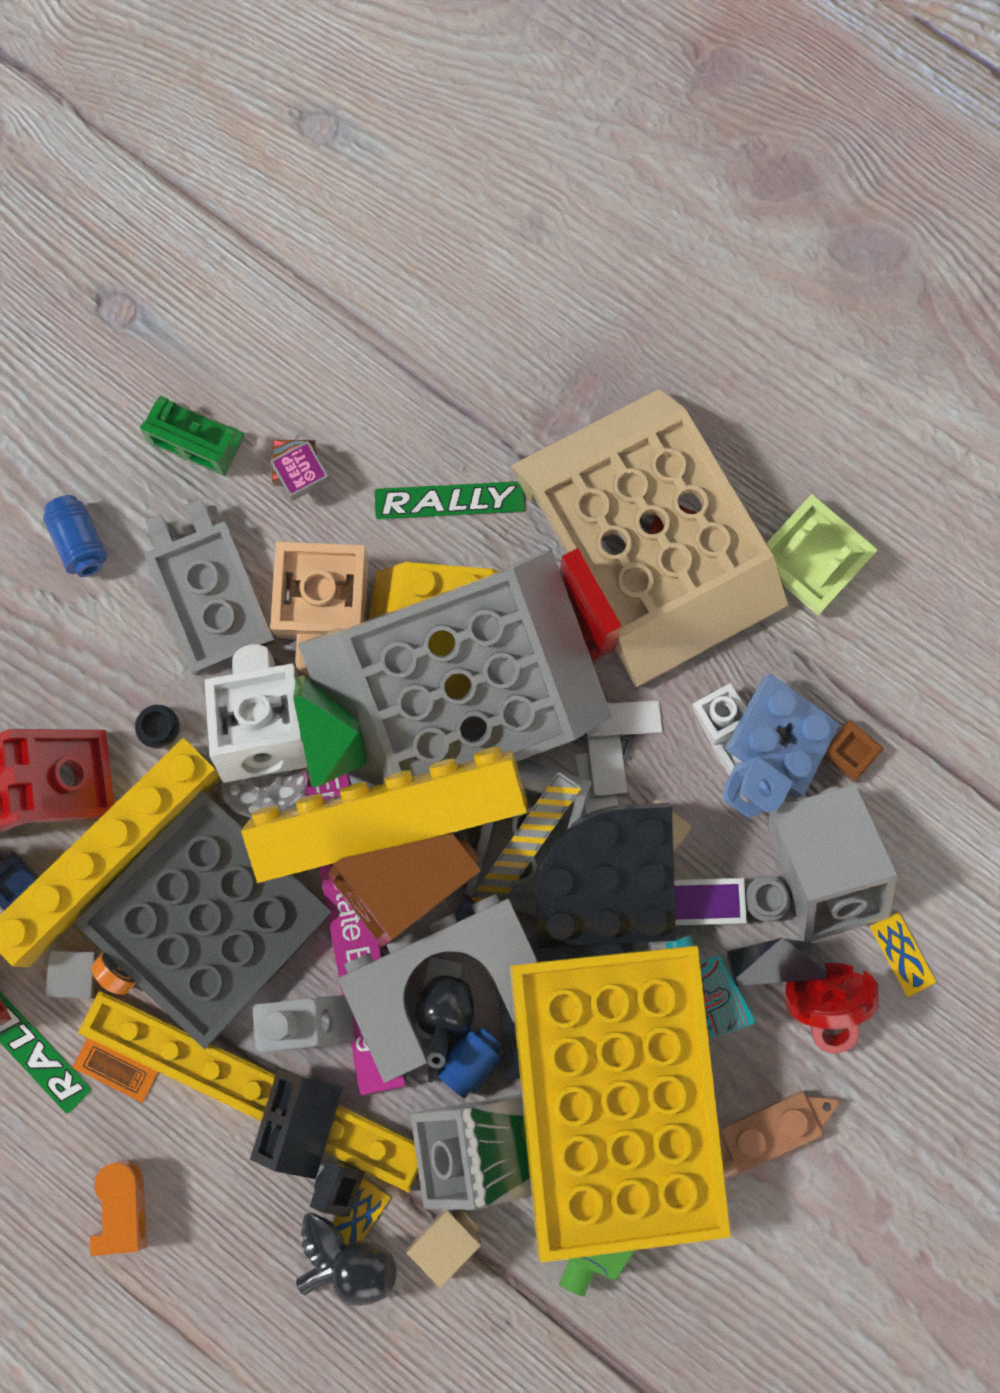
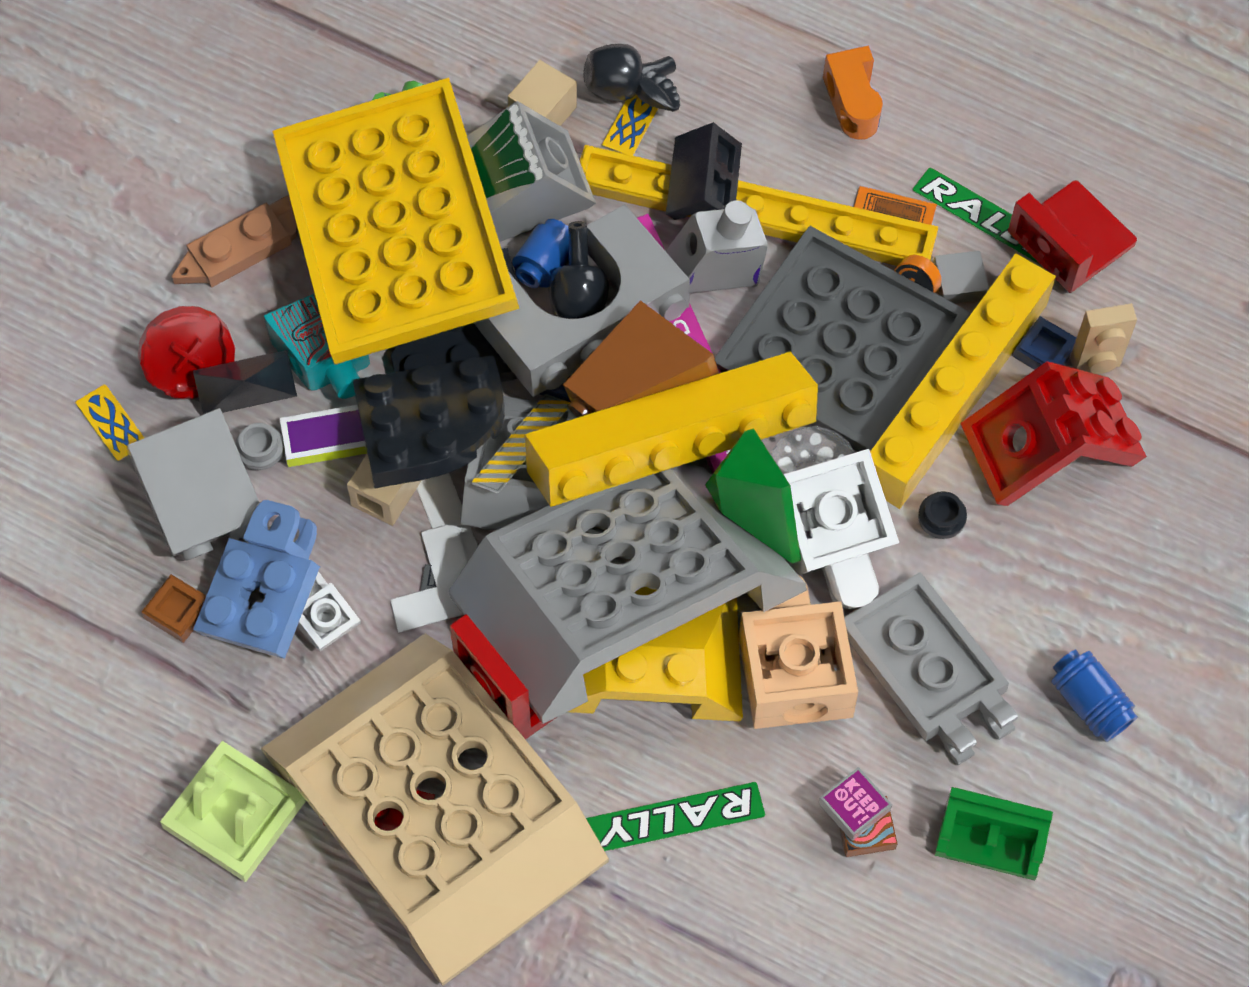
camera: 170 degrees right, 15 degrees down
black plate [309,1160,365,1217] -> none

